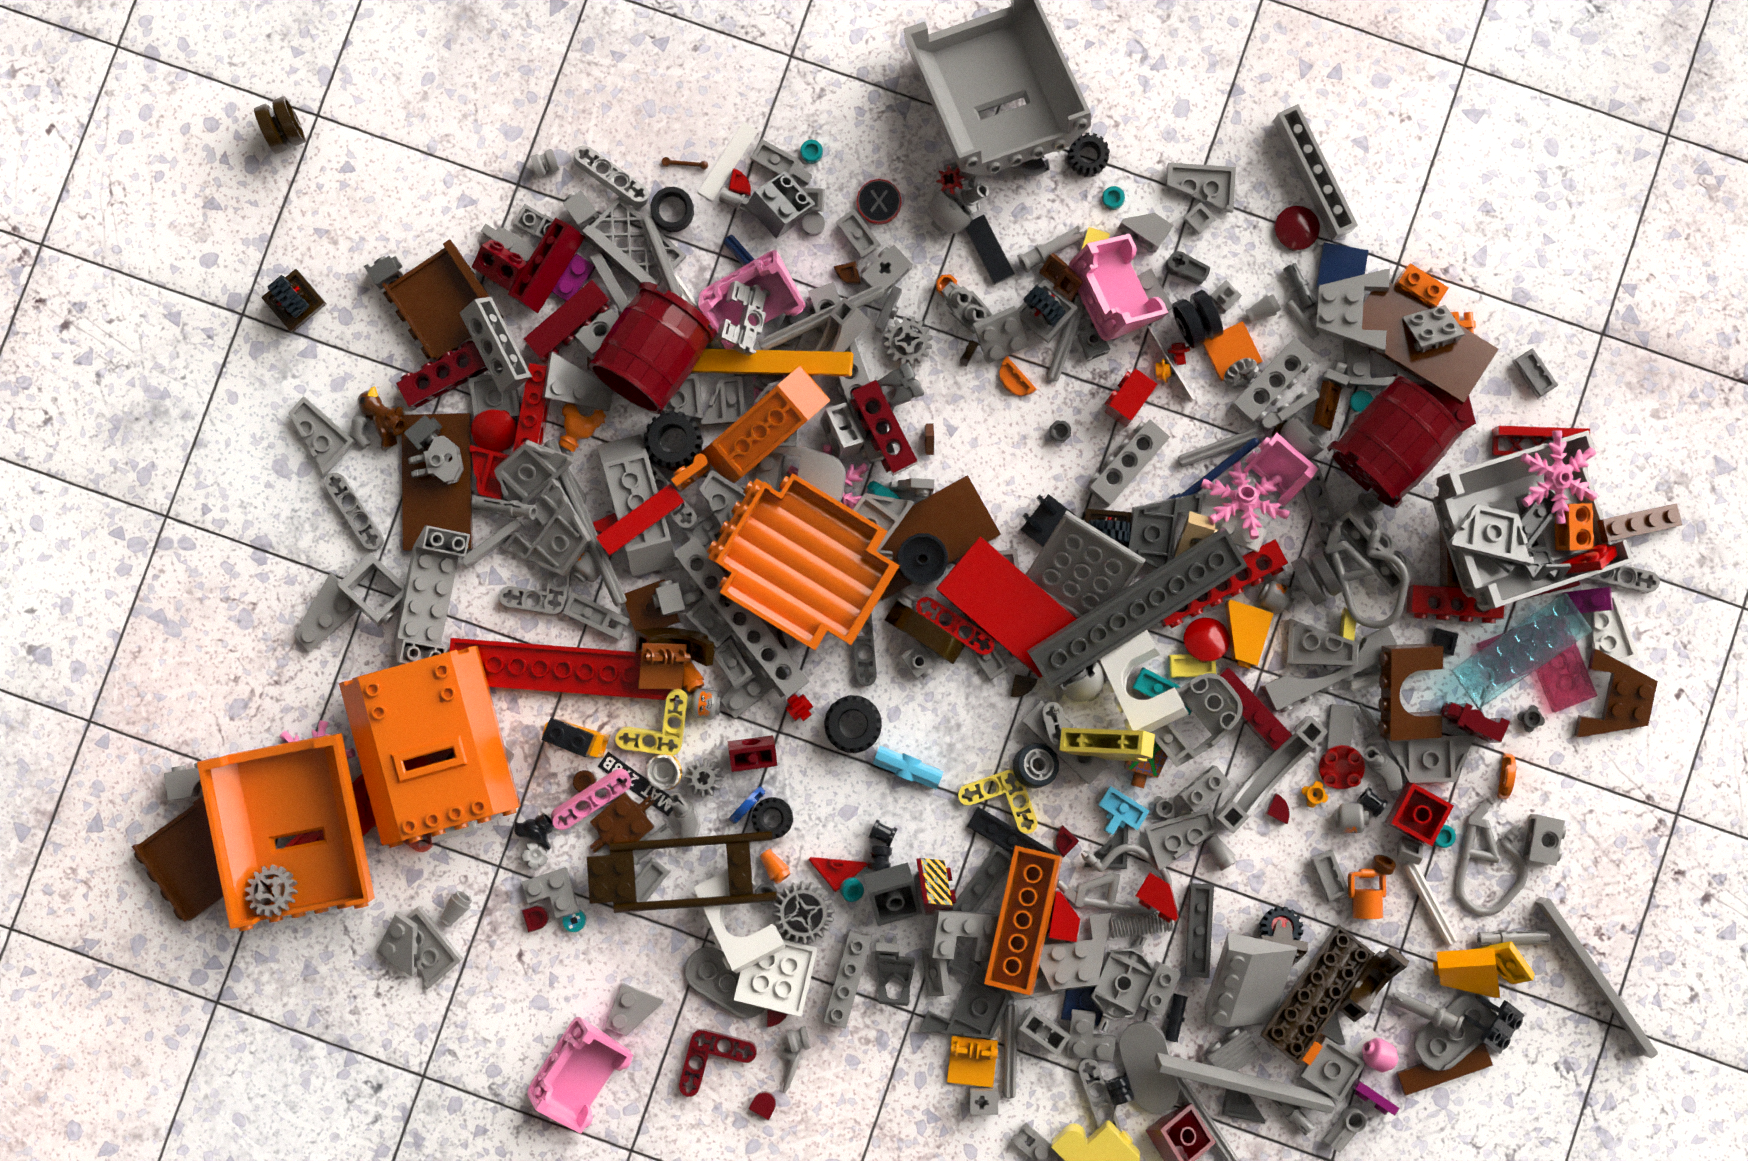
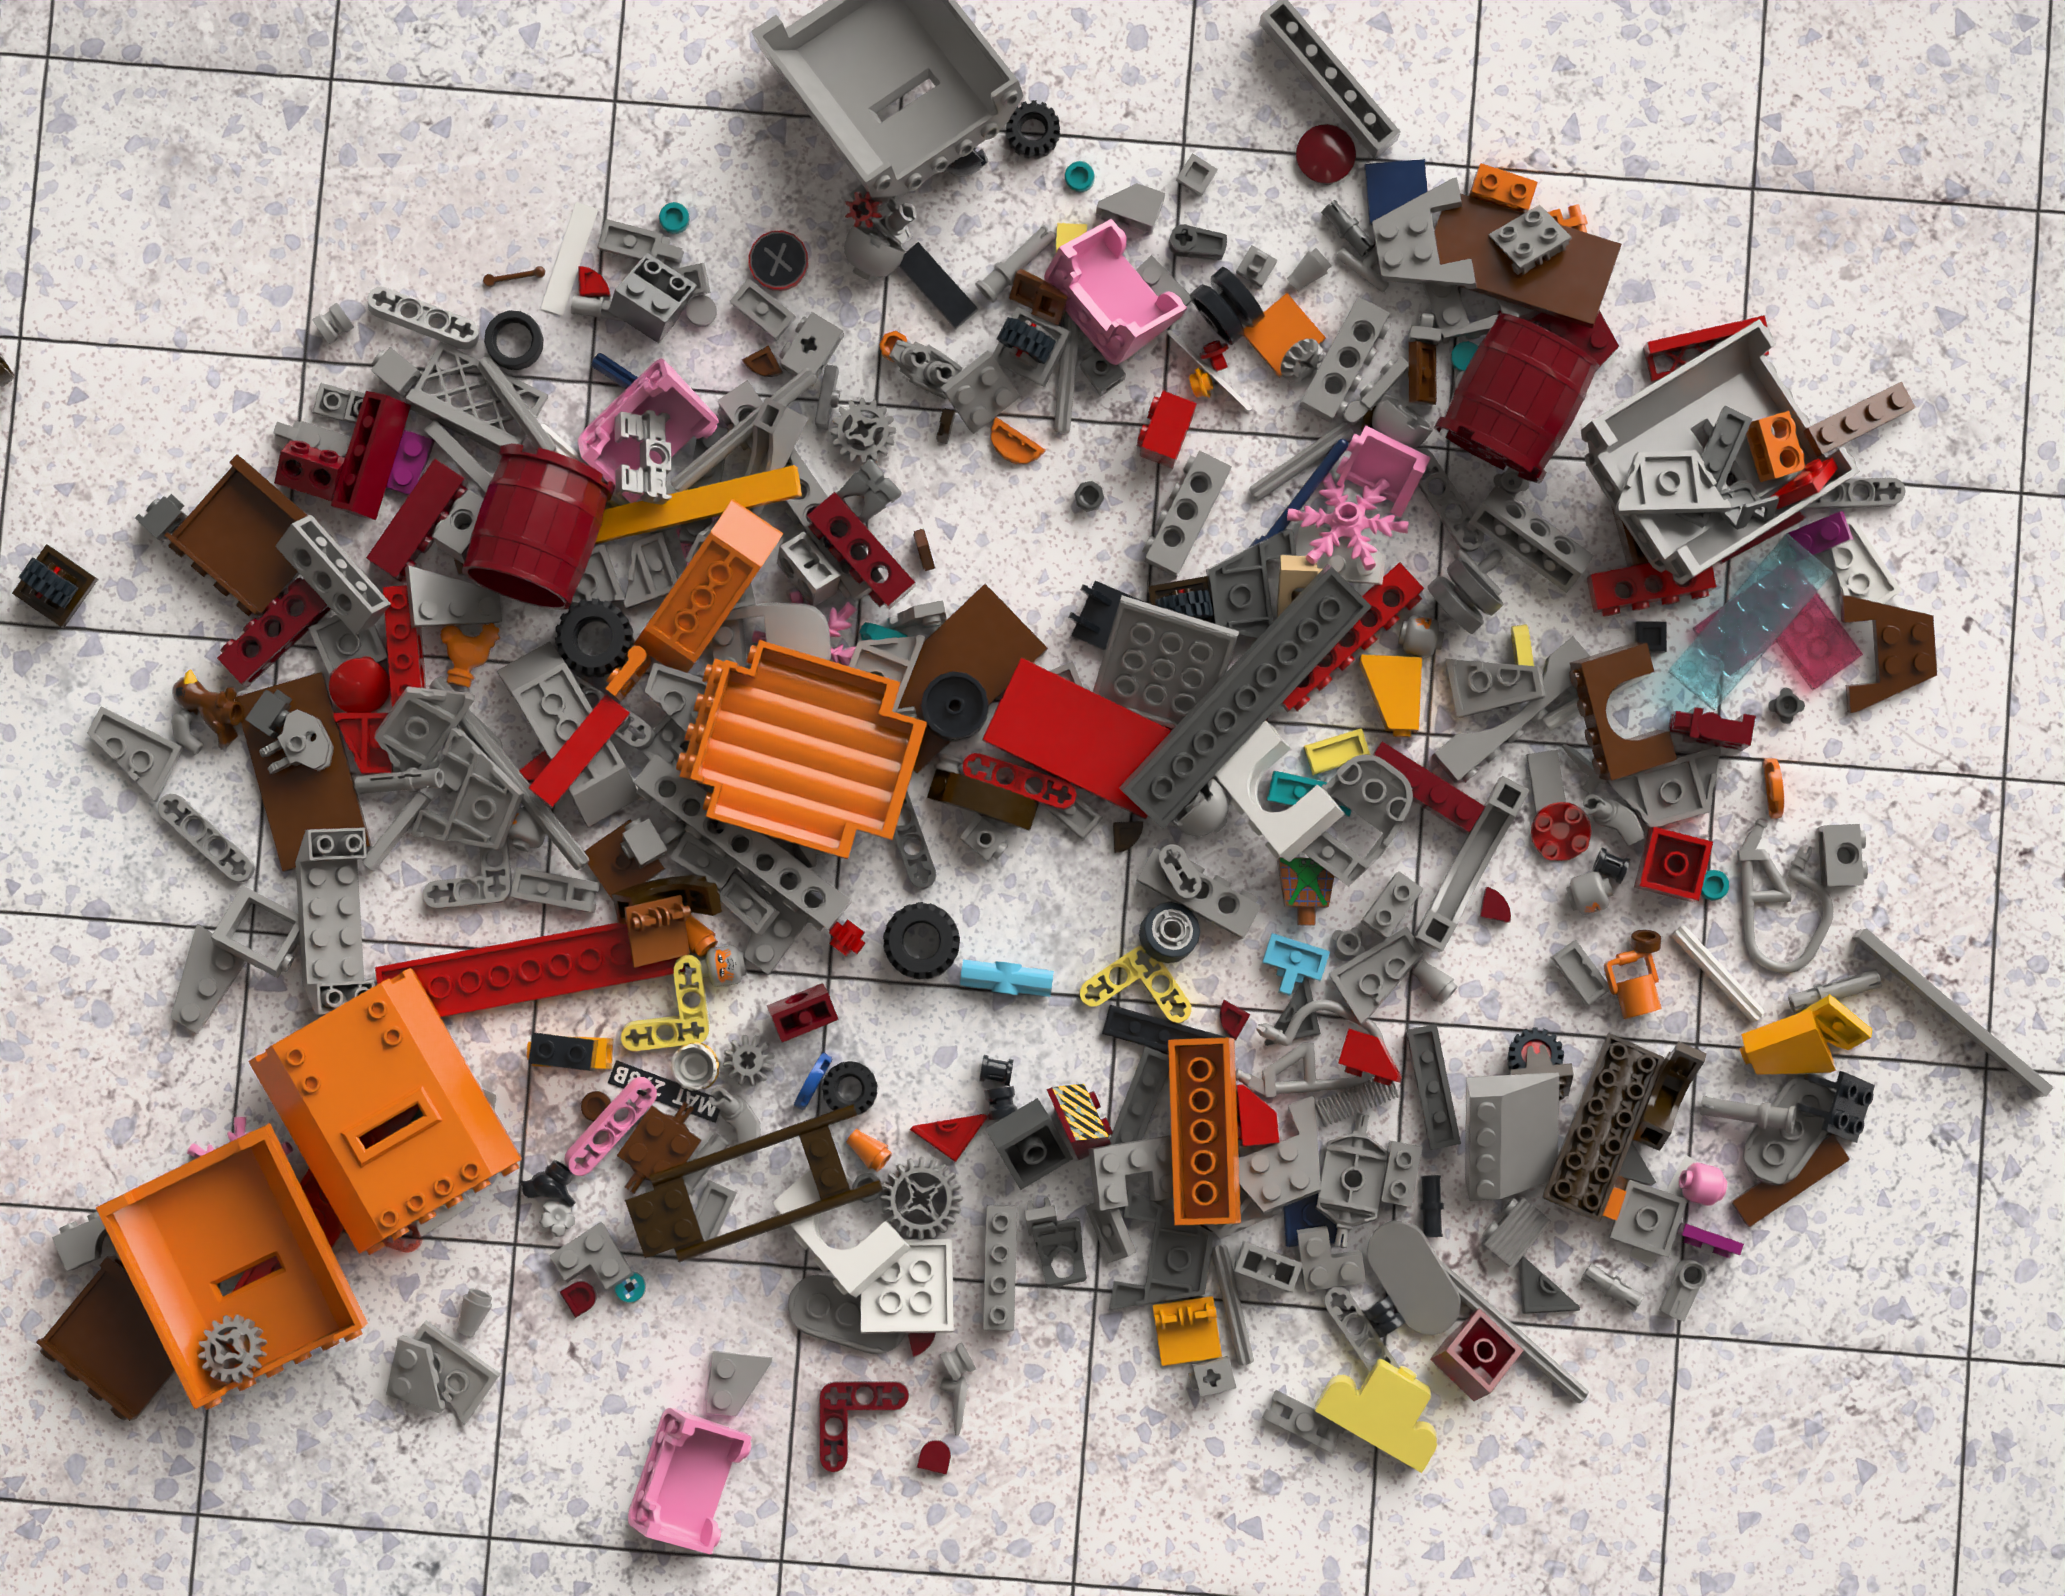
camera: 15 degrees left, 0 degrees up
teal tile [840,878,864,902] -> none
light yellow brick [1059,728,1155,762] -> none
light grey tile [1154,1053,1335,1114] -> none
light grey wing [1166,162,1236,213] -> none
red dish [1183,617,1230,663] -> none
light orange plate [1301,781,1328,808] -> none
light grey piece [1325,520,1409,629] -> none
light grey plate [1397,836,1423,865] -> none
flat silver plate [1512,348,1558,399] -> none
bright pink piece [1520,431,1597,524] -> none

